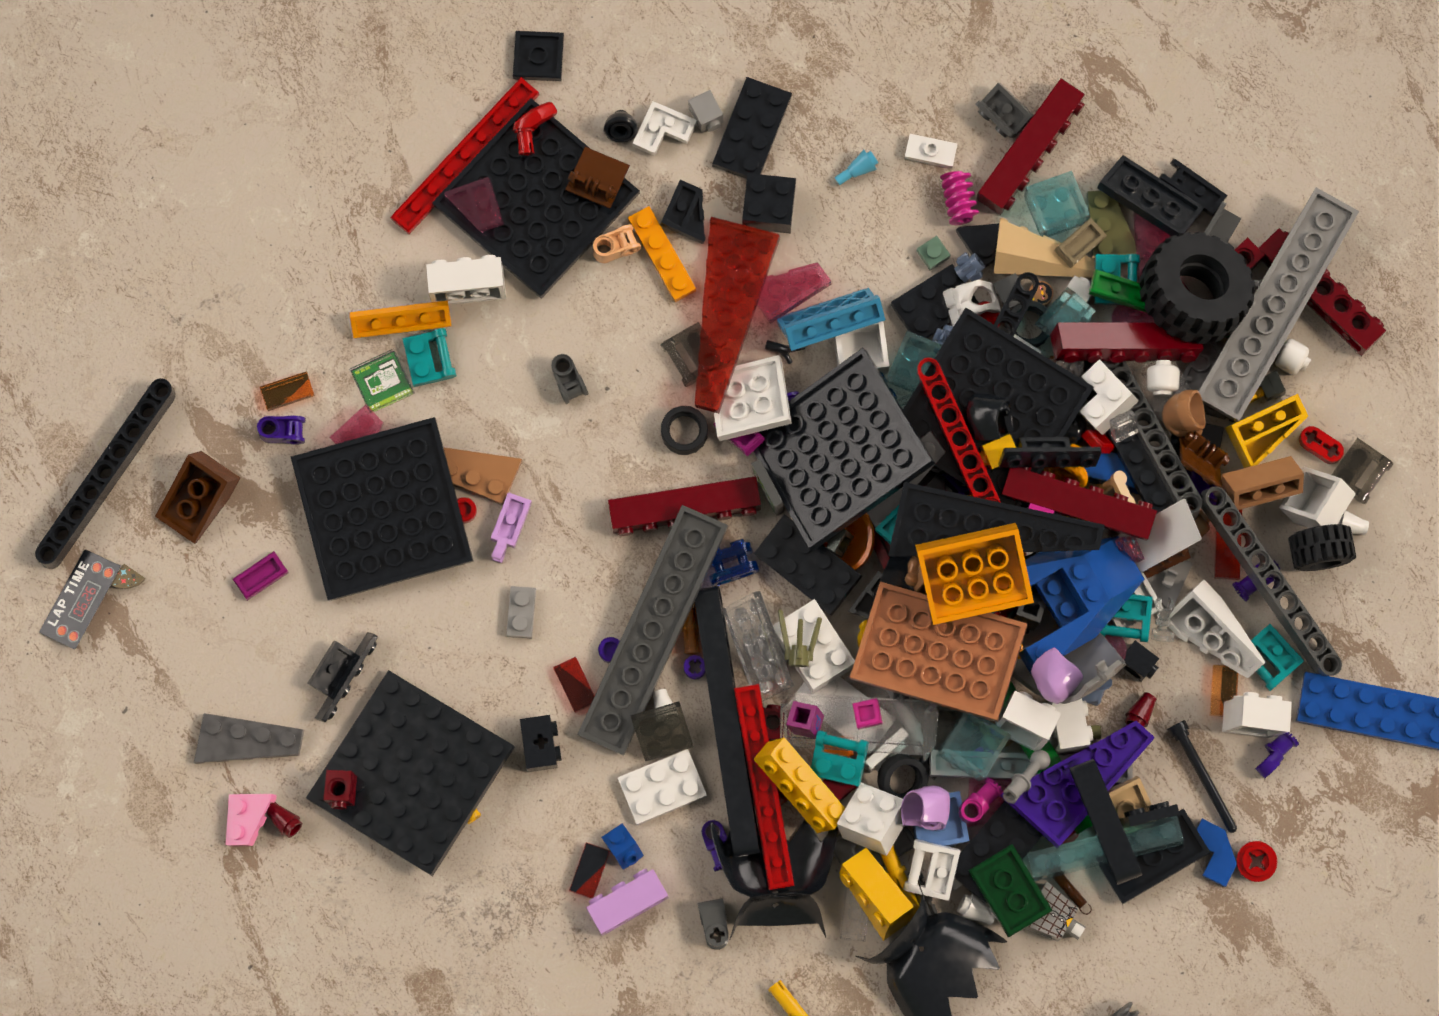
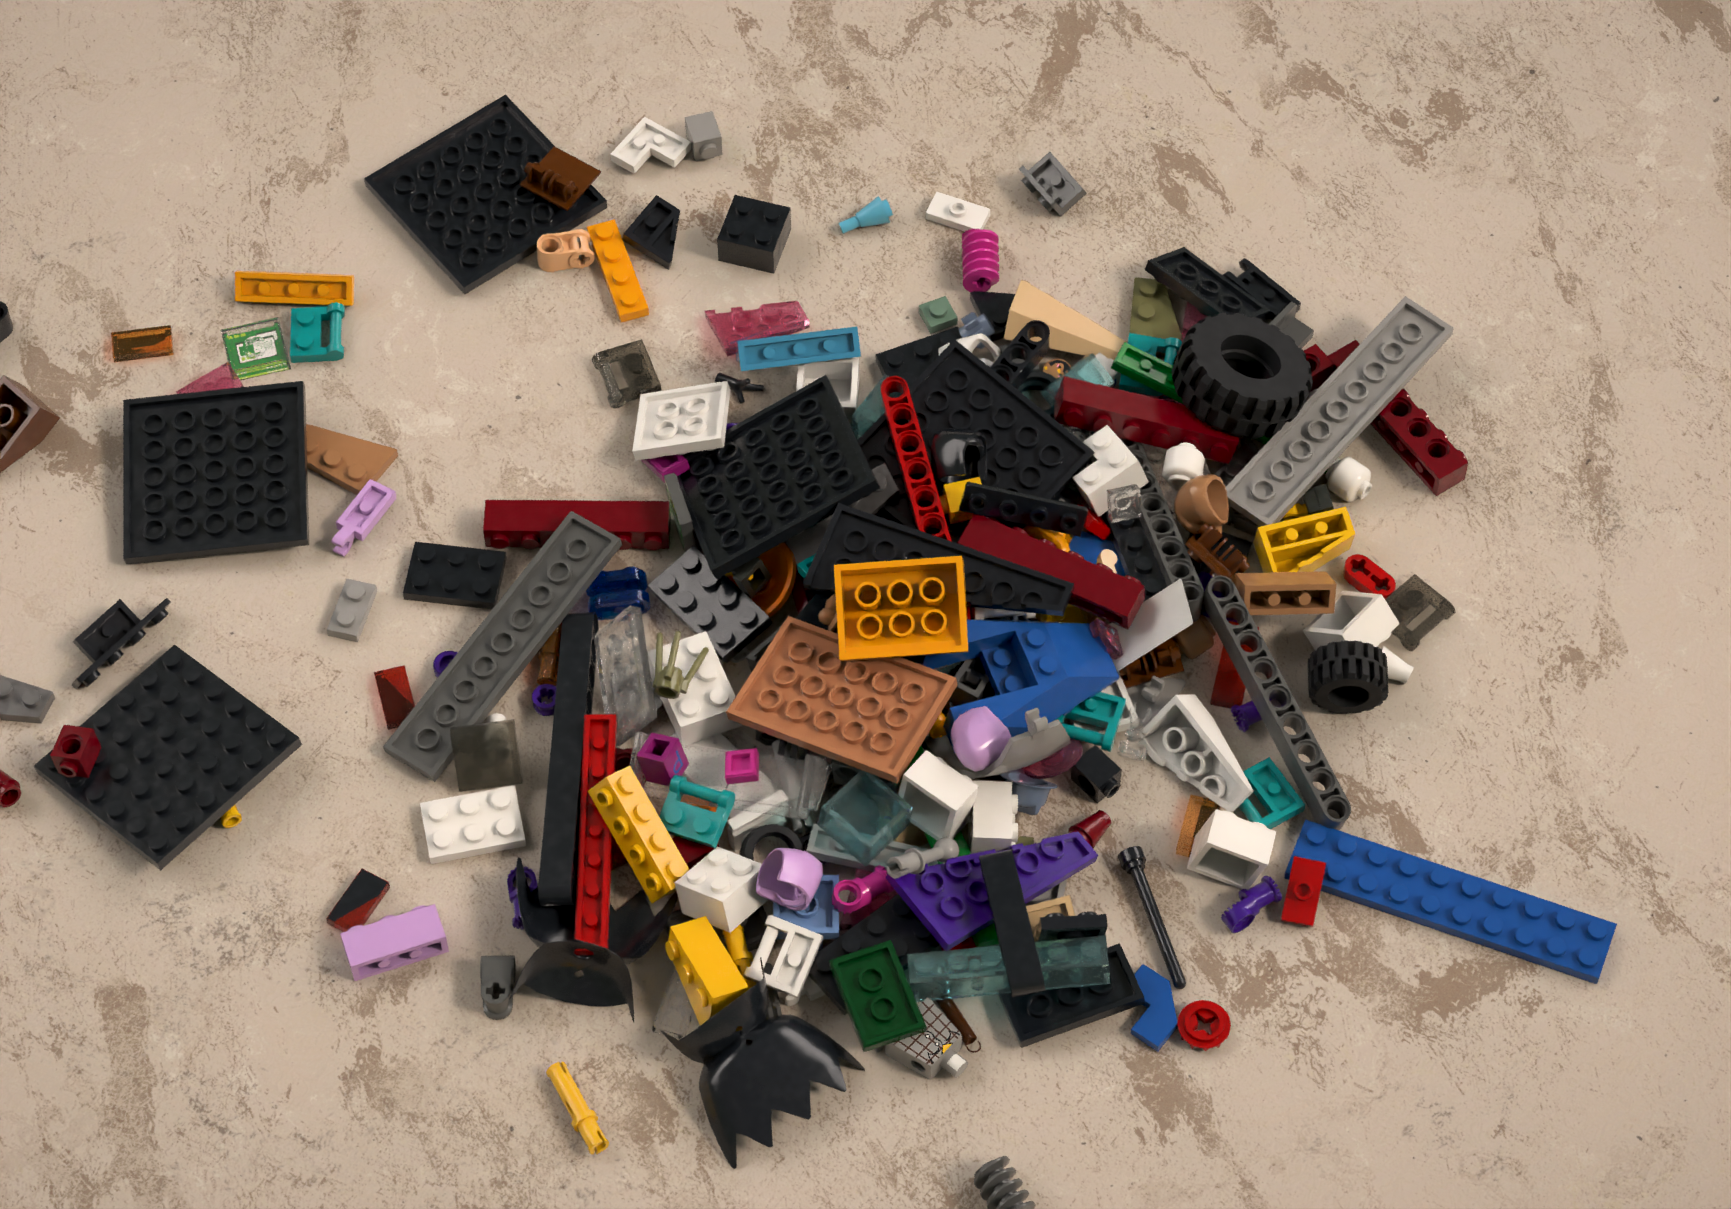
camera: 10 degrees right, 20 degrees down
magenta tile [233,551,289,601] -> none
dark purple piece [257,415,306,445] -> none
red tile [390,77,540,235] -> none
white brick [426,255,506,305] -> none
clear pink wing [444,177,504,232] -> none
red tile [457,497,477,524] -> none
black tile [513,31,564,81] -> none
red arm [513,102,557,156] -> none
black brick [520,715,562,772] -> none
dark grey piece [551,354,588,404] -> none
blue bracket [601,823,644,870] -> none
black brick [604,110,638,143] -> none
black tyre [661,406,708,455] -> none
clear red wing [695,217,780,414] -> none
black plate [712,77,792,179] -> none
white cone [957,894,996,925] -> none
dark red brick [976,78,1085,216] -> none
clear light blue piece [1024,171,1090,237] -> none
dark tan tile [1055,218,1107,268] -> none
none -> black plate [403,542,507,610]
none -> red plate [1281,856,1326,927]

